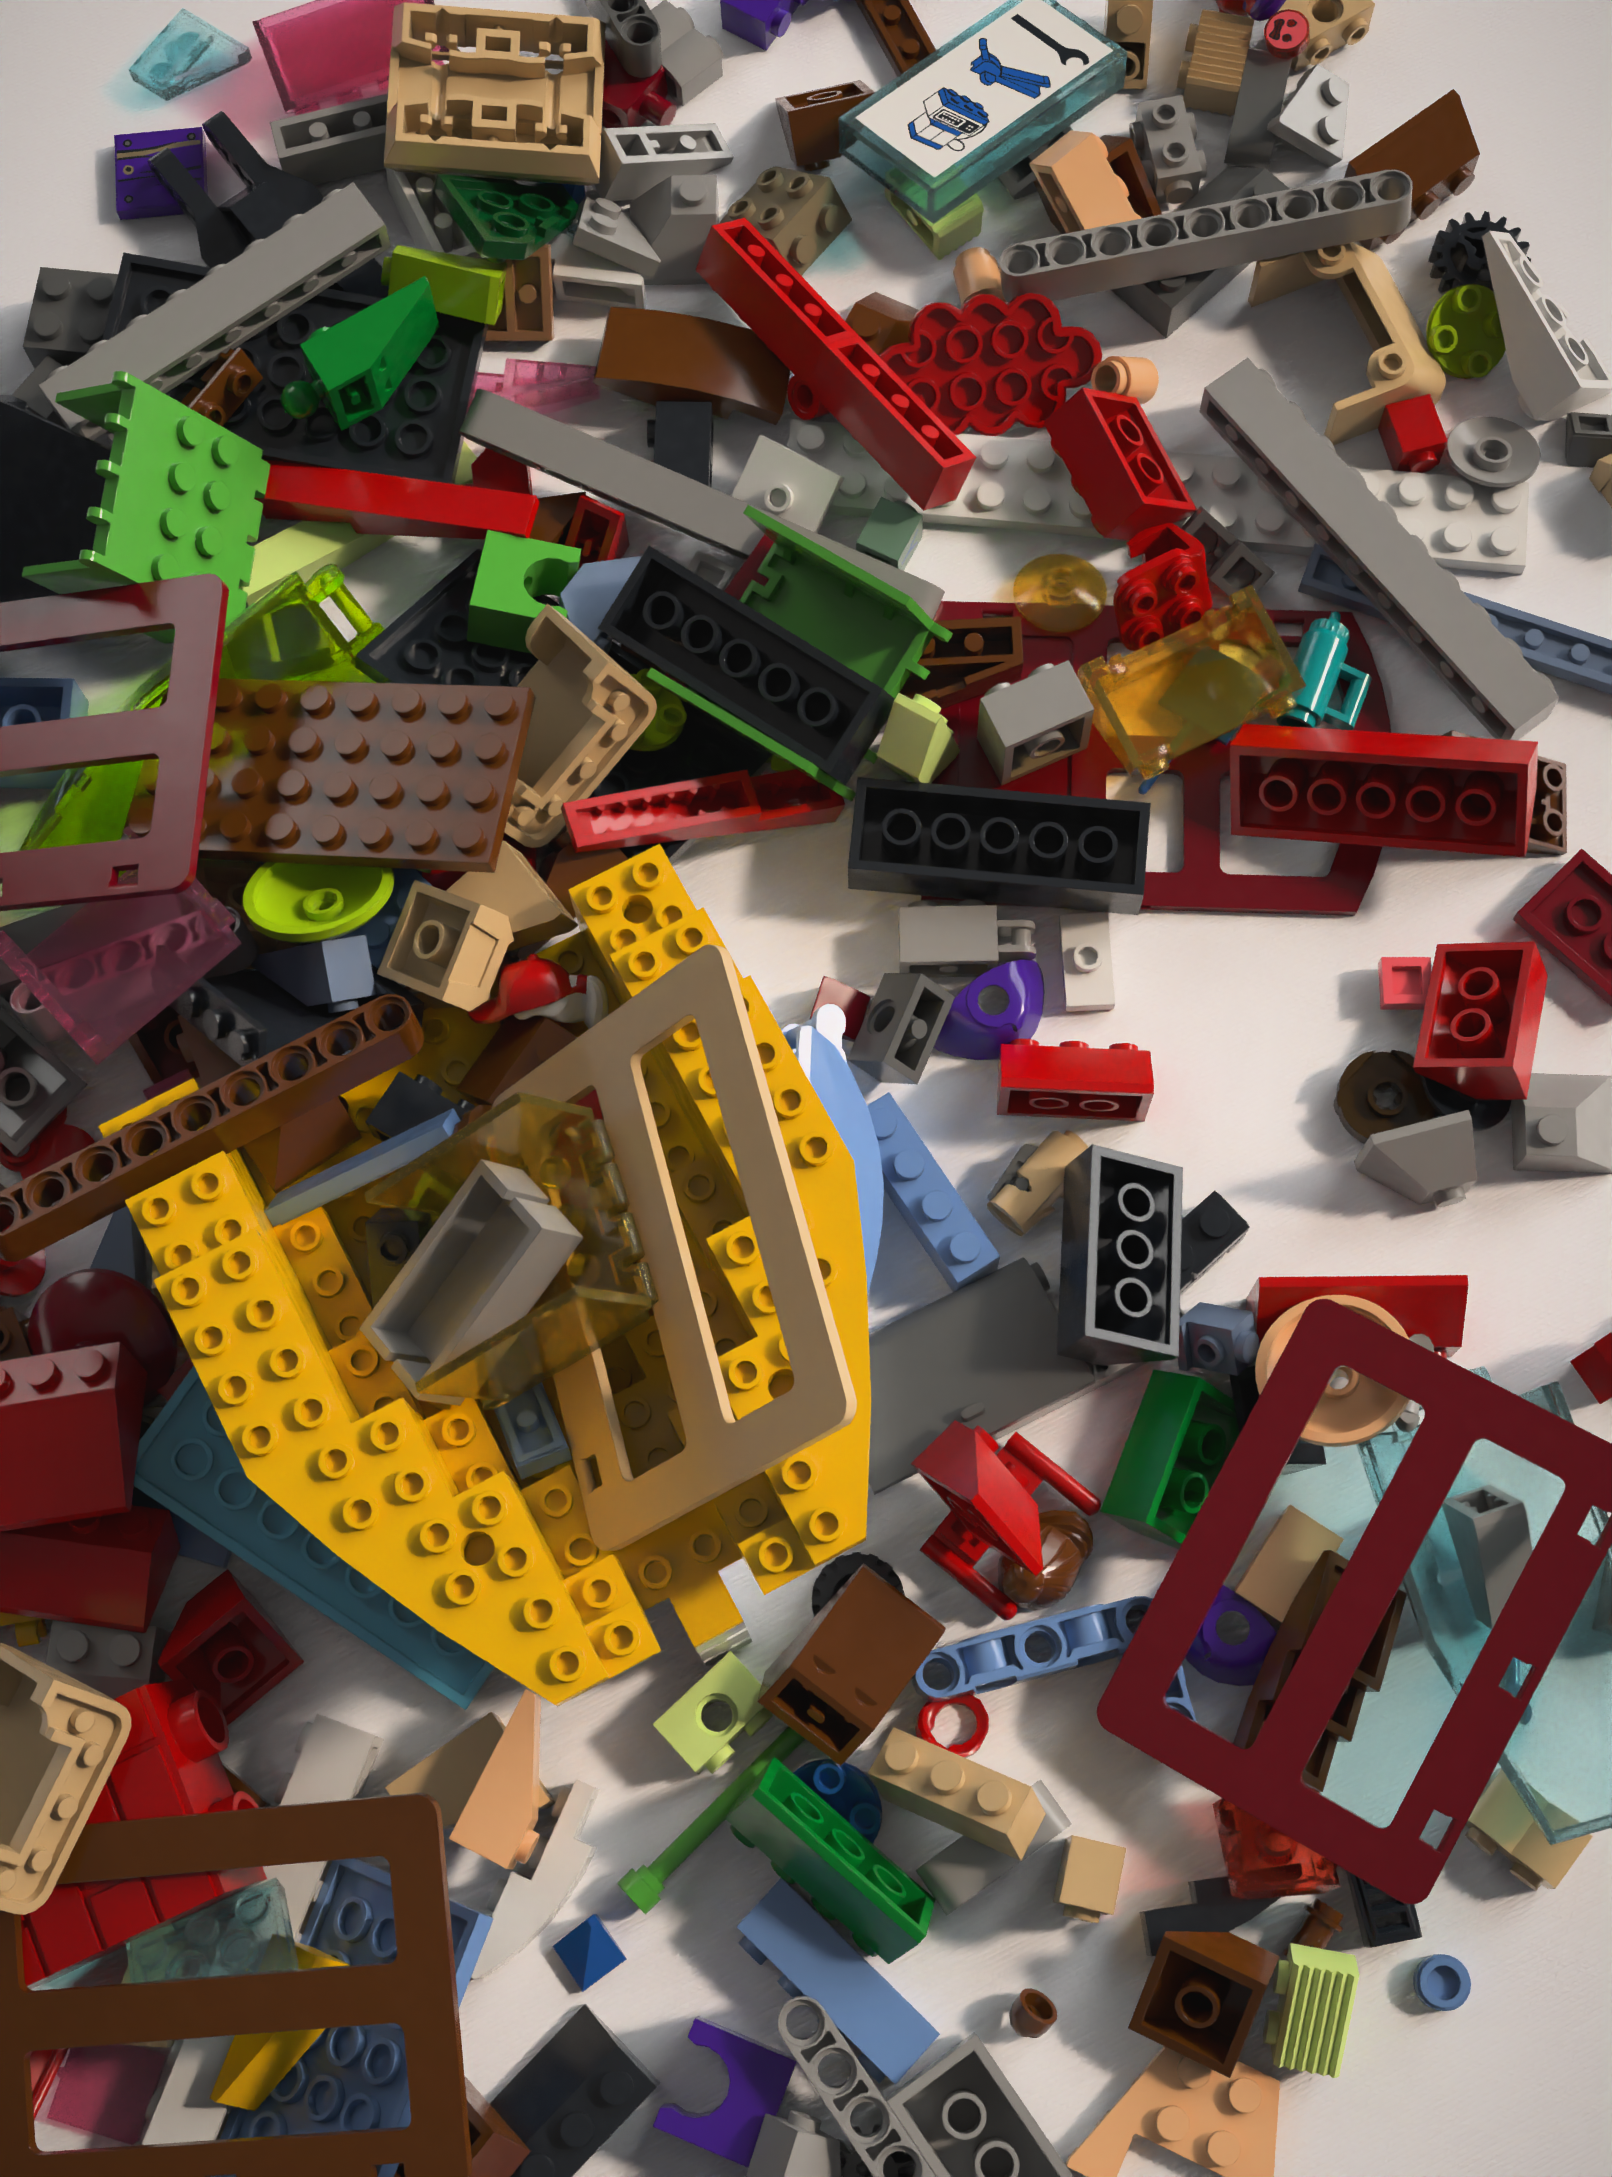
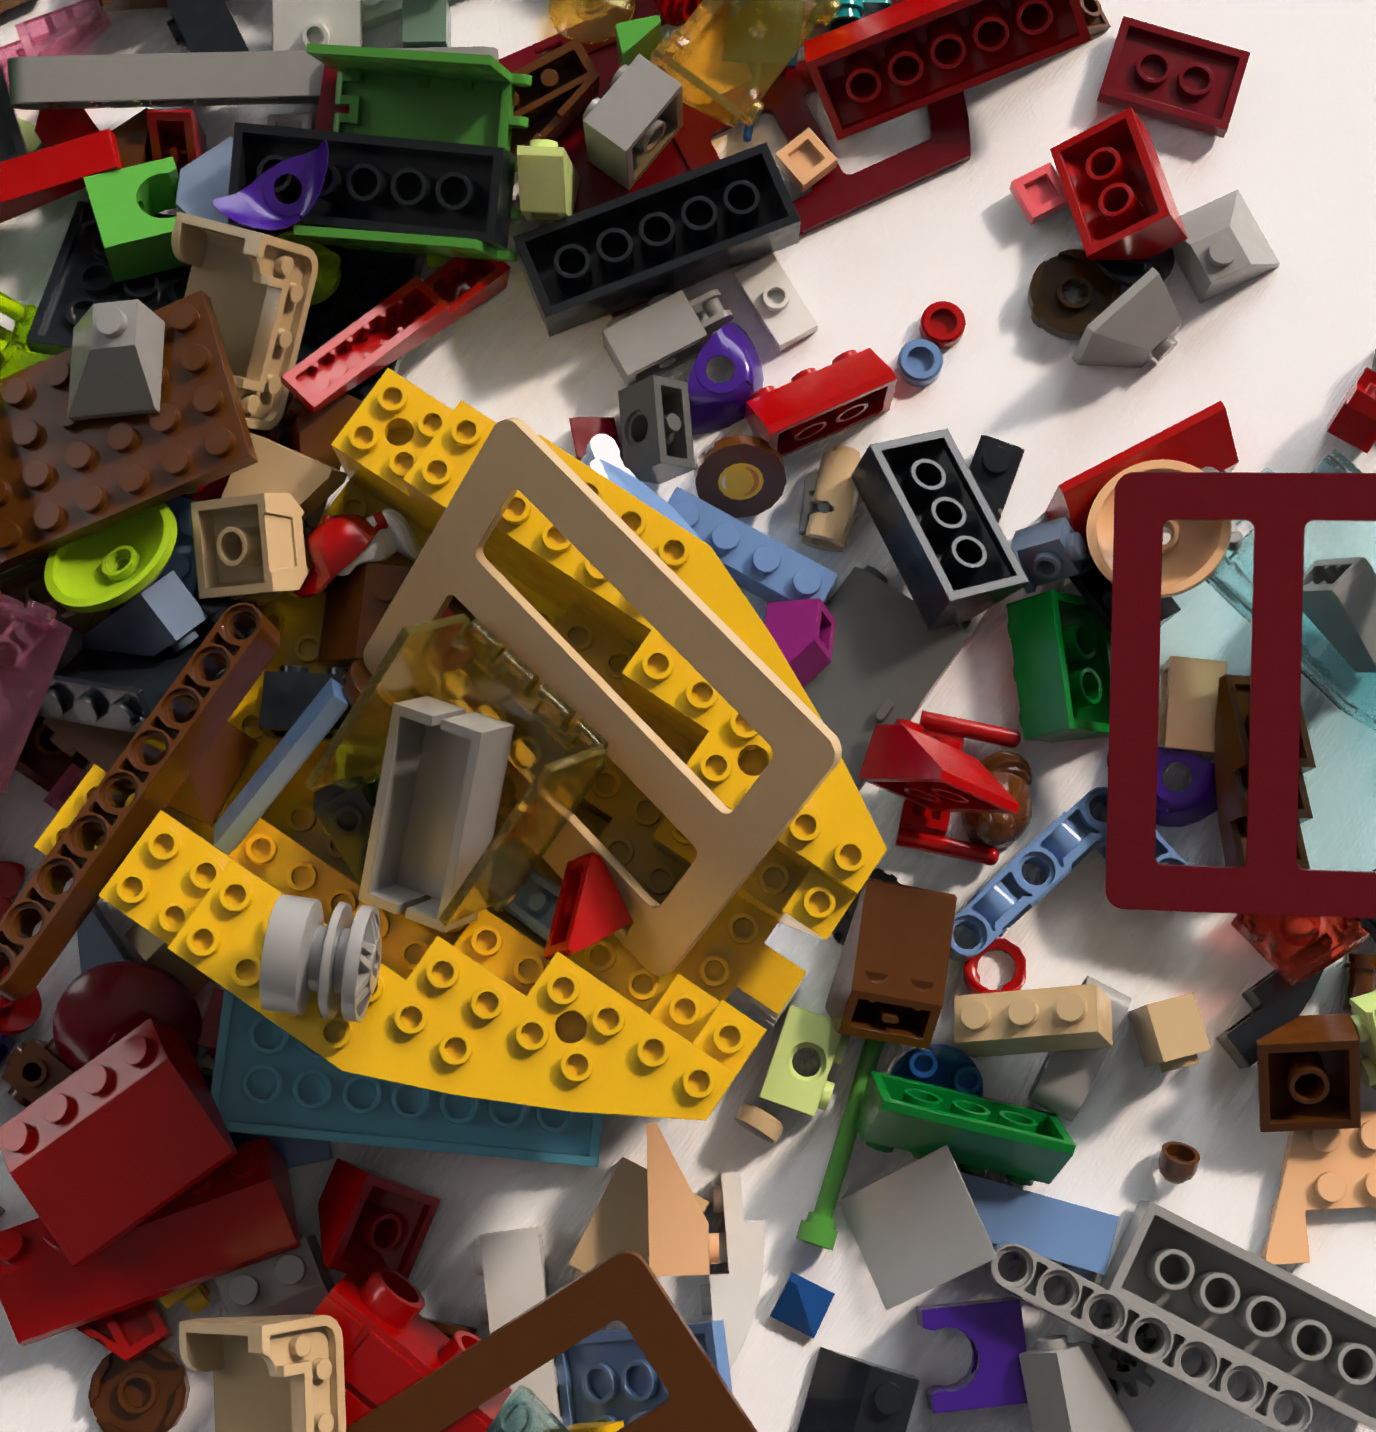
camera: 30 degrees left, 5 degrees up
none -> light grey slope [67,299,165,421]
none -> dark purple piece [212,139,329,231]
none -> light grey wheel [259,894,382,1023]
none -> red slope [543,852,633,961]
none -> bright green slope [615,15,663,68]
none -> reddish brown tile [694,434,787,518]
none -> tan tile [734,1103,784,1144]
none -> magenta slope [763,598,836,687]
none -> light nougat plate [774,128,838,193]
none -> white sticker [839,1145,998,1311]
none -> medium blue tile [897,339,943,387]
none -> red tile [919,301,966,349]

